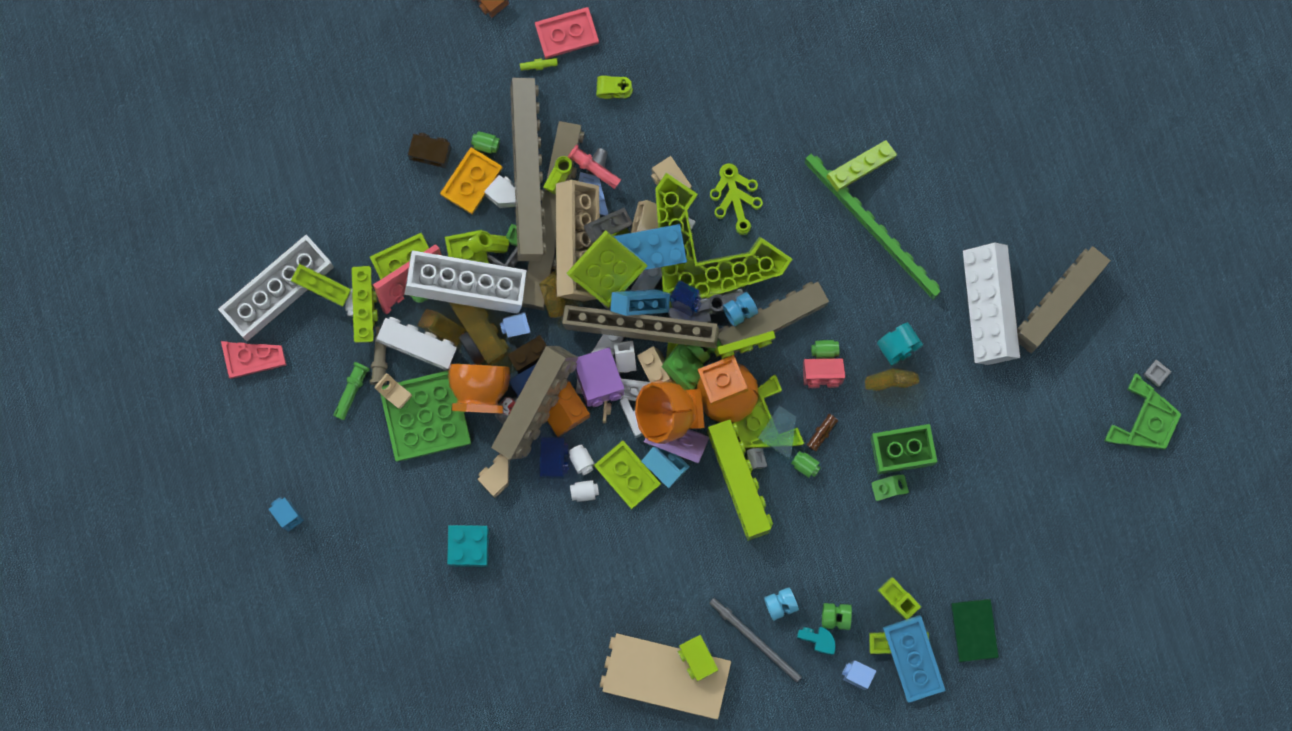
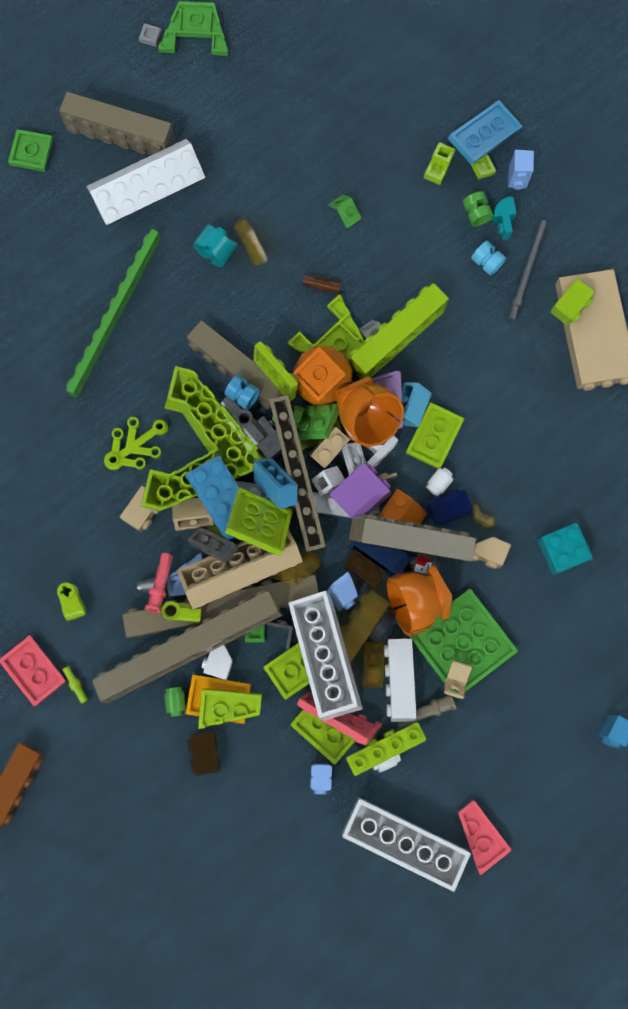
camera: 115 degrees left, 0 degrees up
lime tile [291,264,351,307] -> none
bright green pin [333,362,370,420] -> none
lime piece [468,231,509,253] -> none
white brick [570,480,599,502] -> none
clear blue brick [670,280,702,317] -> none
clear light blue wing [758,406,796,459] -> none
bright green brick [791,451,821,478] -> none
coral slope [803,359,845,388] -> none
bright green brick [811,340,839,359] -> none
lime plate [826,140,897,191] -> none
bright green brick [871,424,937,475] -> none
dark green tile [951,599,999,662] -> none
none -> bright green plate [8,129,53,172]
none -> lime wing [198,688,262,729]
none -> light blue brick [311,763,332,794]
none -> clear yellow arm [470,504,495,527]

